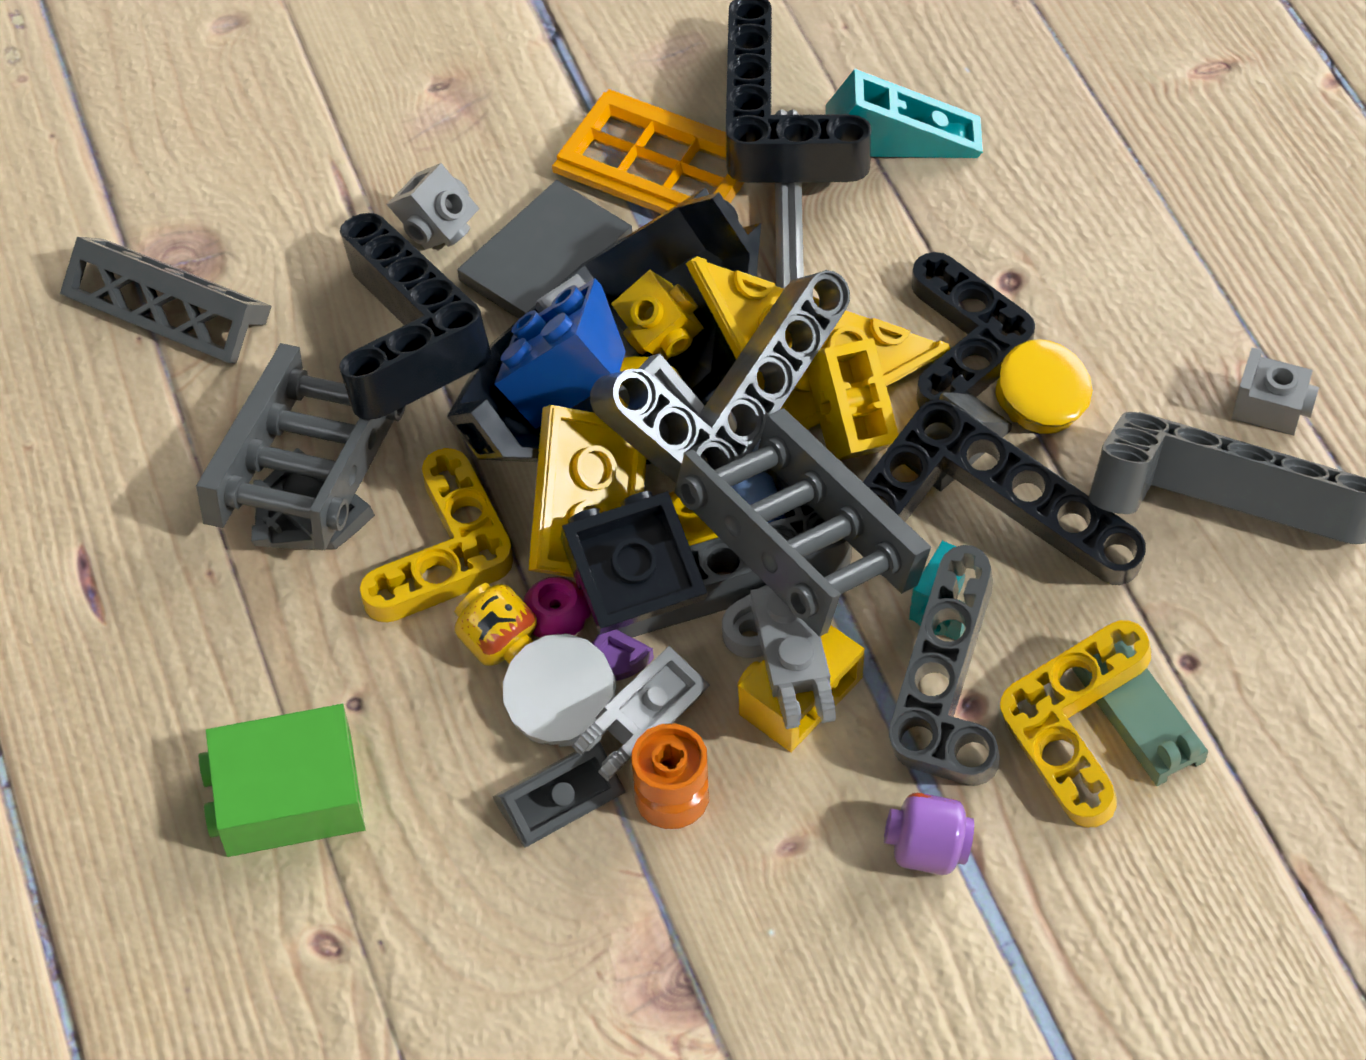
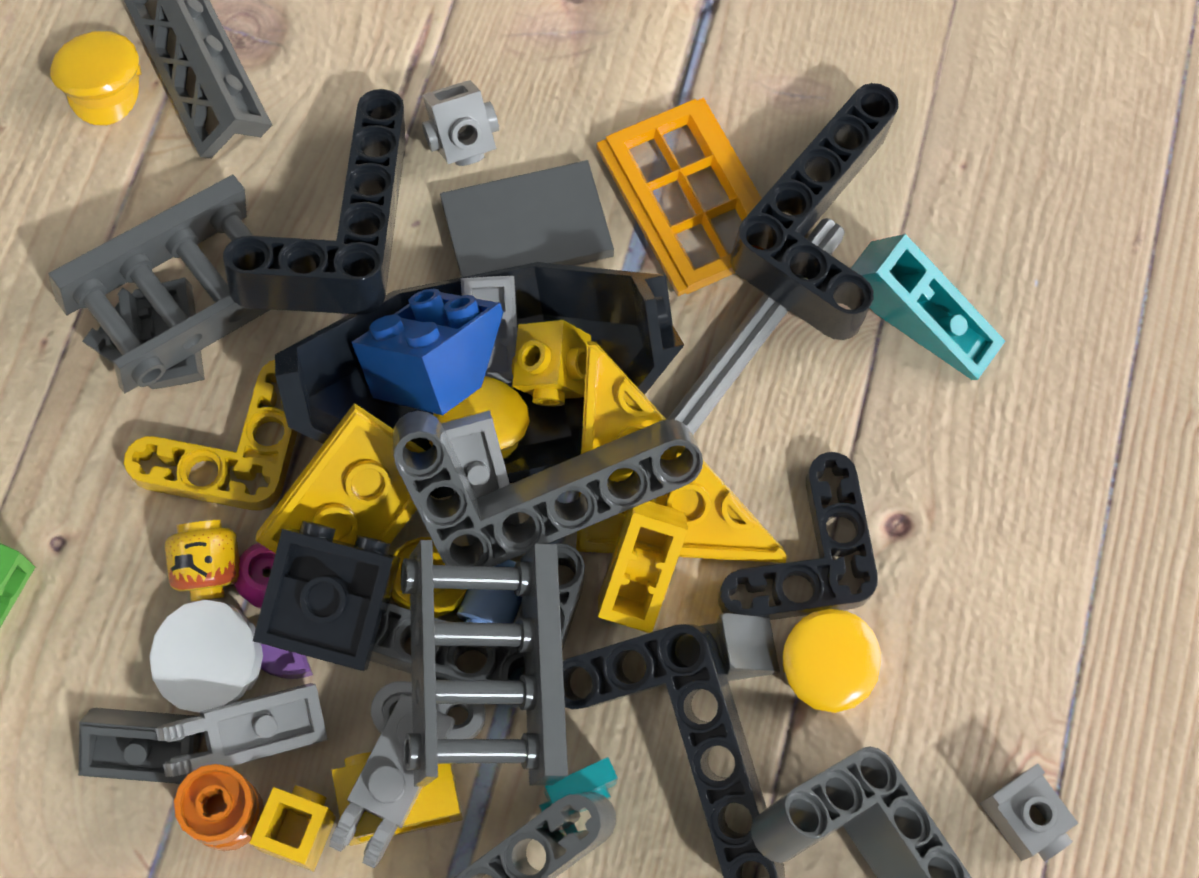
camera: 30 degrees right, 15 degrees up
none -> yellow piece [50,31,142,126]
none -> yellow brick [249,785,336,872]

